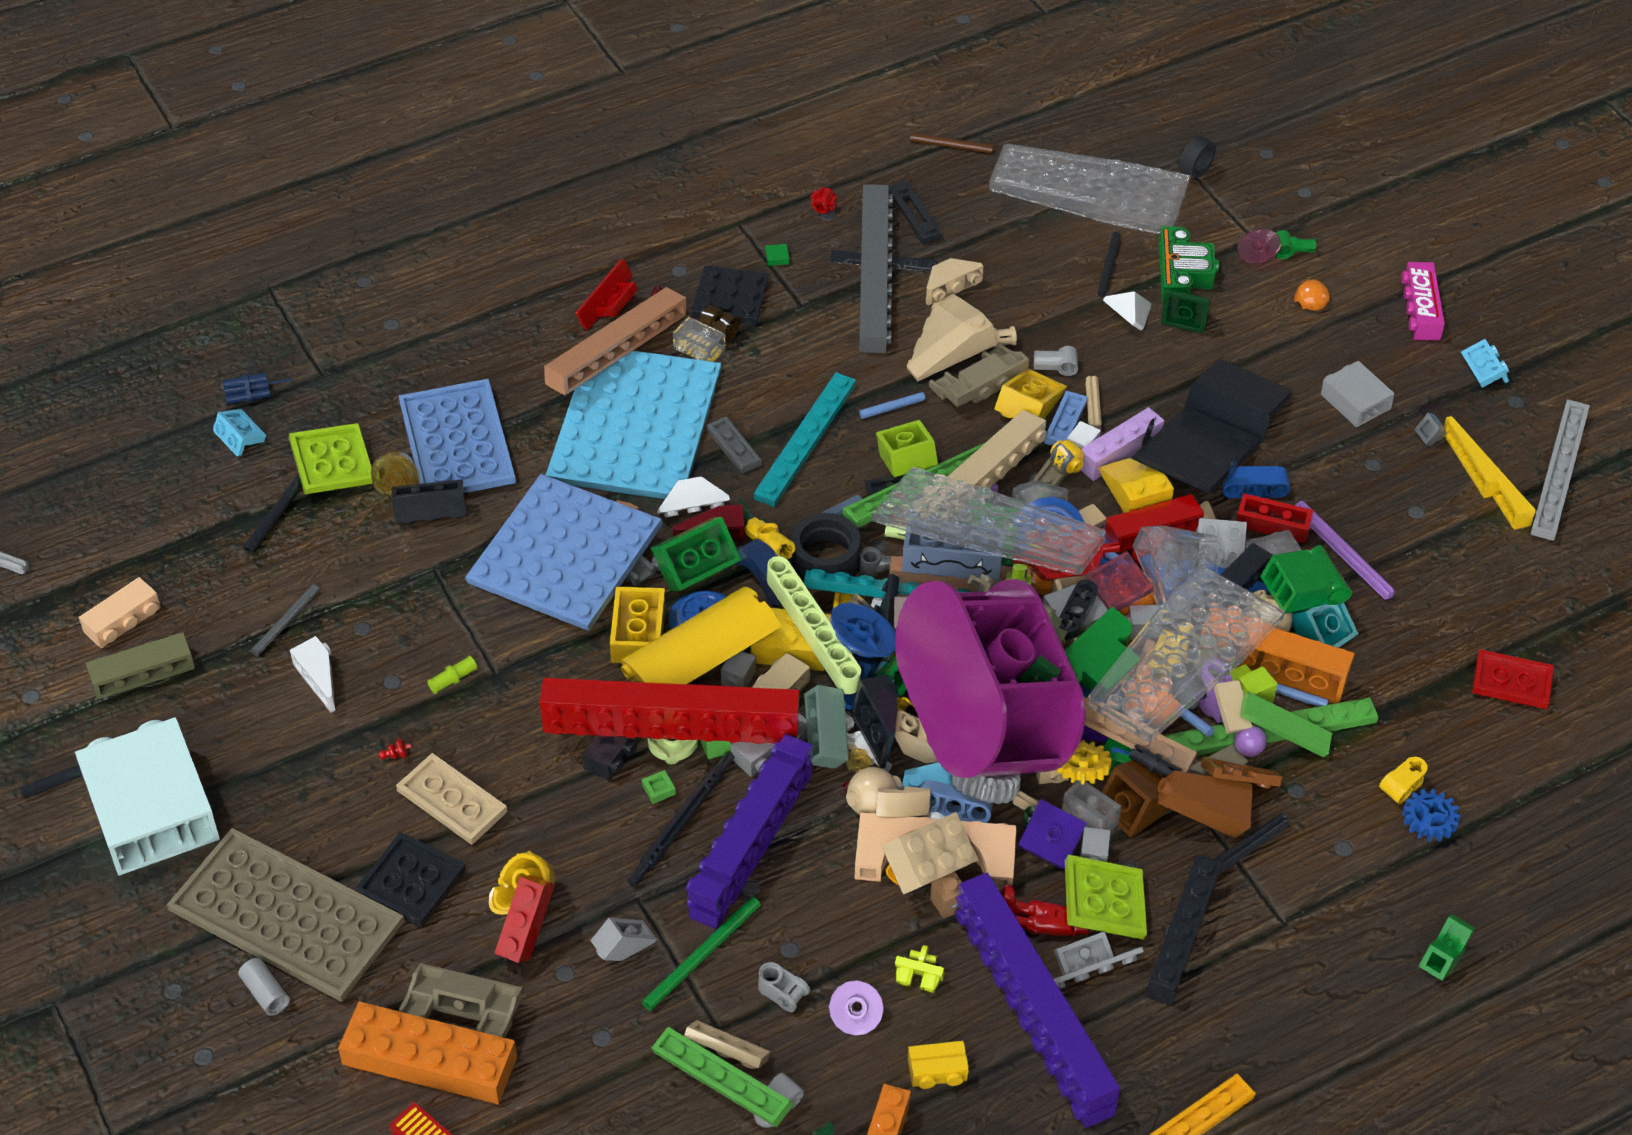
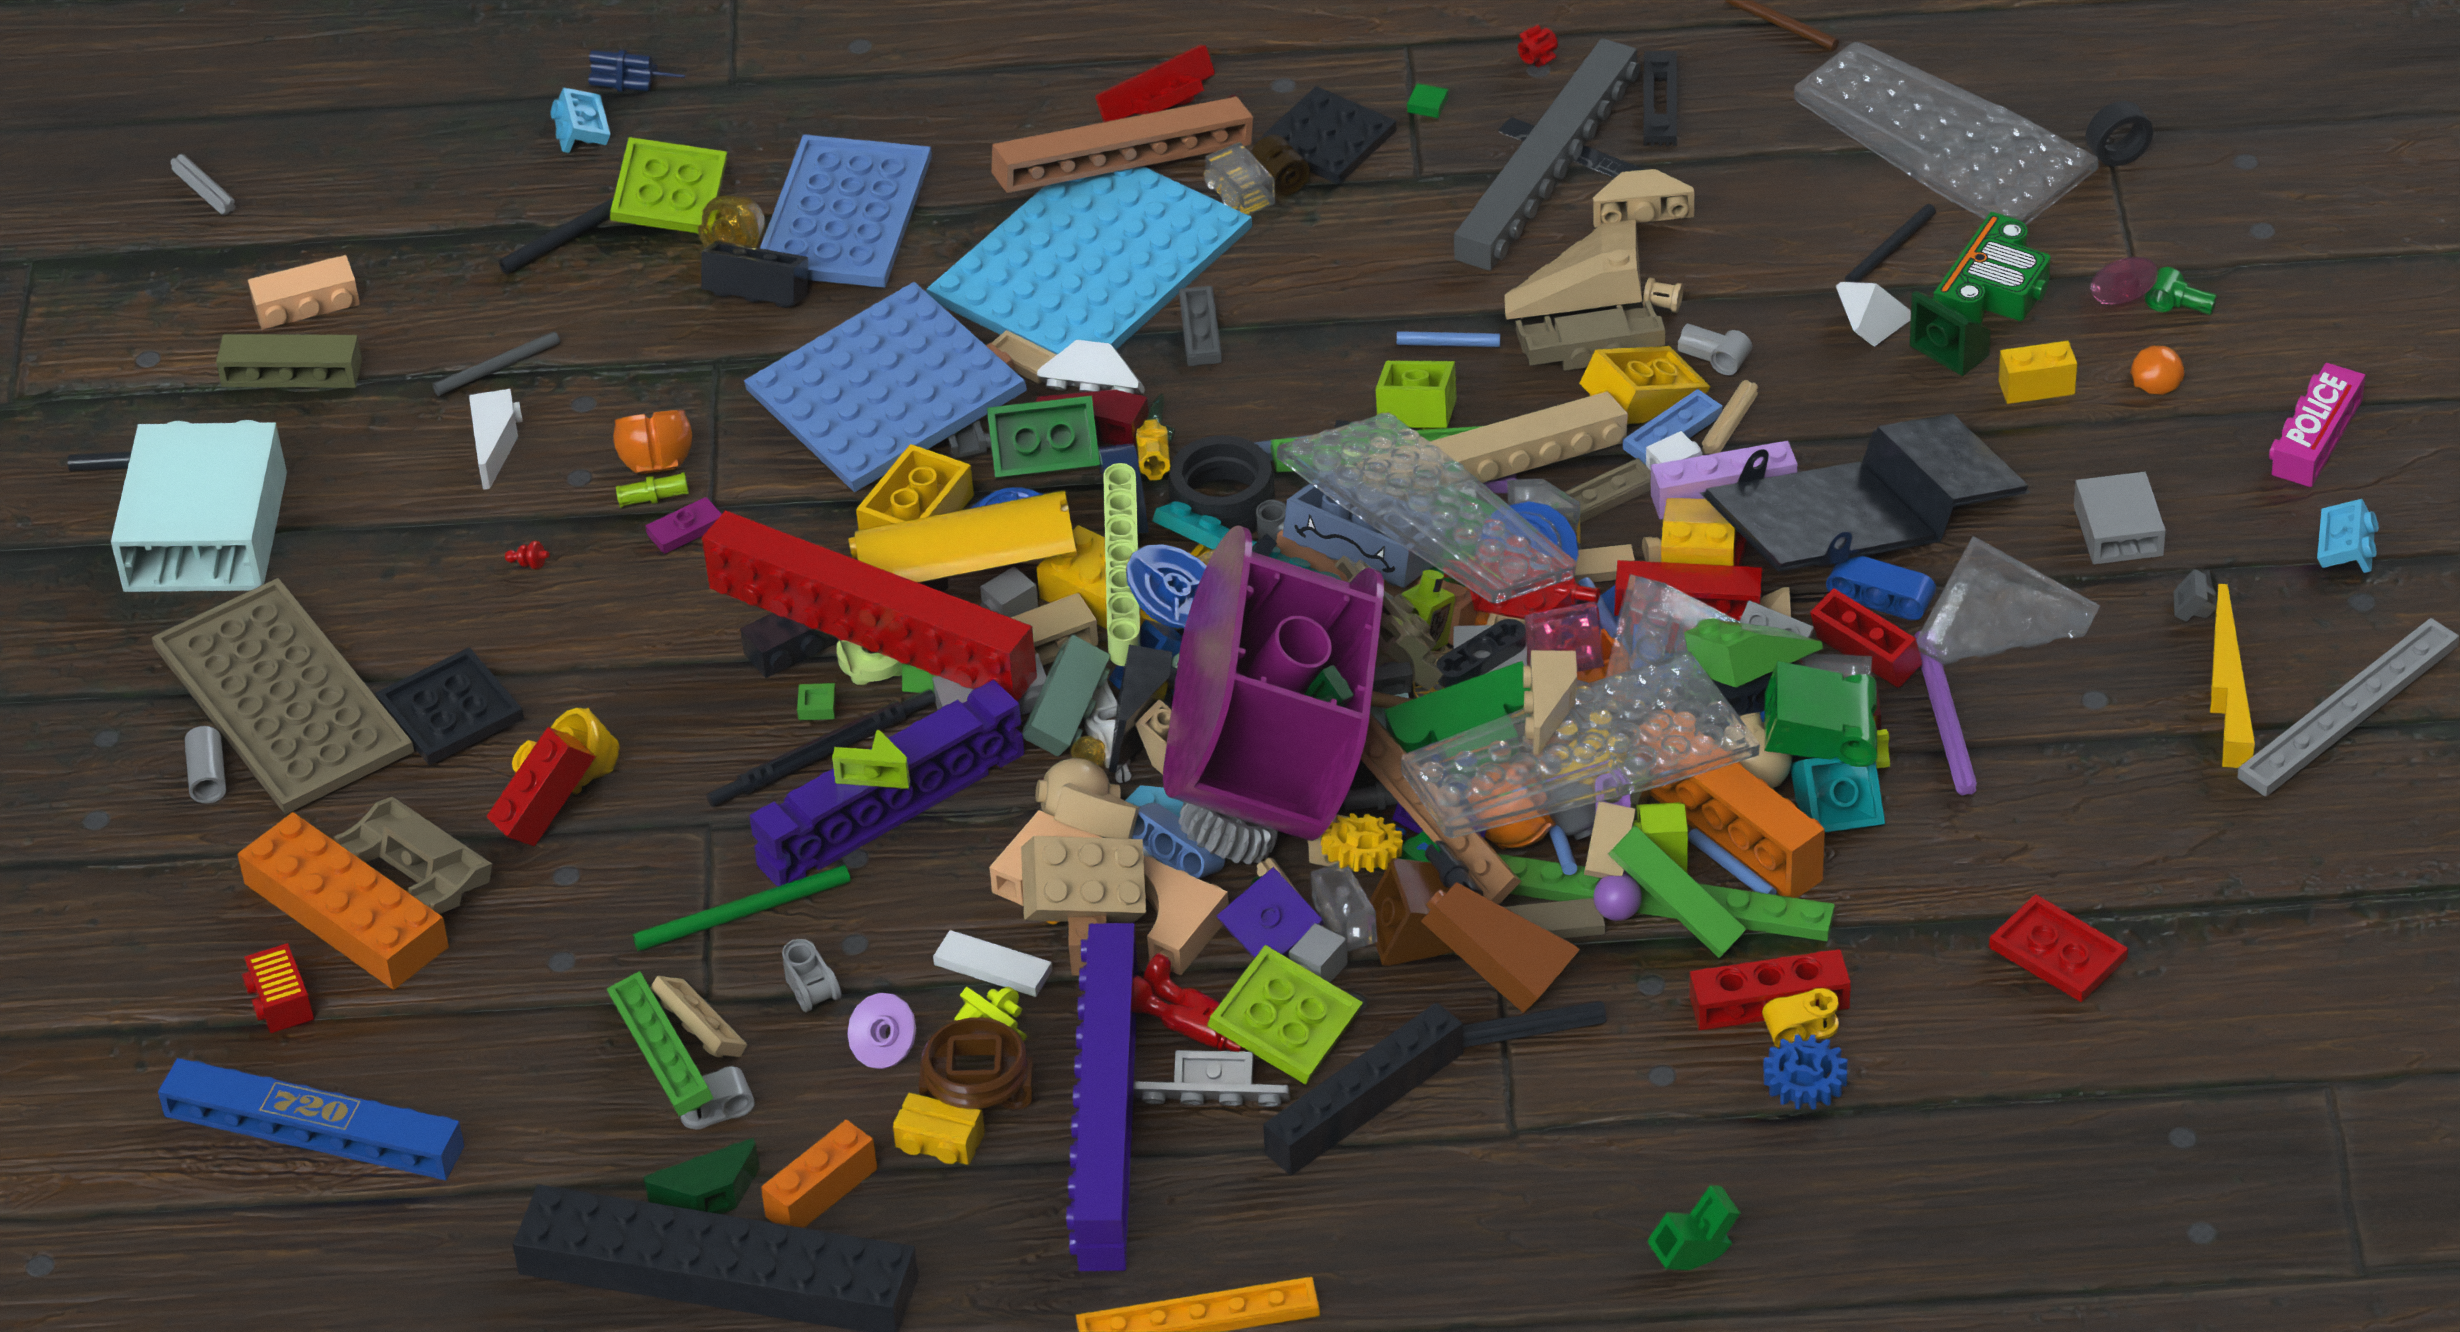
camera: 30 degrees right, 5 degrees down
tan plate [396,753,507,845] -> none
light grey slope [590,918,657,961] -> none
teal plate [754,372,856,507] -> none
yellow head [1050,440,1085,474] -> none
dark orange wing [1200,757,1282,788] -> none
none -> orange piece [613,410,692,475]
none -> magenta plate [645,497,722,554]
none -> lime slope [832,730,910,789]
none -> reddish brown piece [919,1017,1034,1110]
none -> white tile [933,930,1052,997]
none -> tan tile [992,330,1057,384]
none -> tan slope [1523,650,1577,755]
none -> tan tile [1642,536,1661,562]
none -> bright green slope [1684,618,1823,687]
none -> red brick [1689,949,1851,1031]
none -> clear slope [1916,536,2100,665]
none -> yellow brick [1998,341,2077,404]

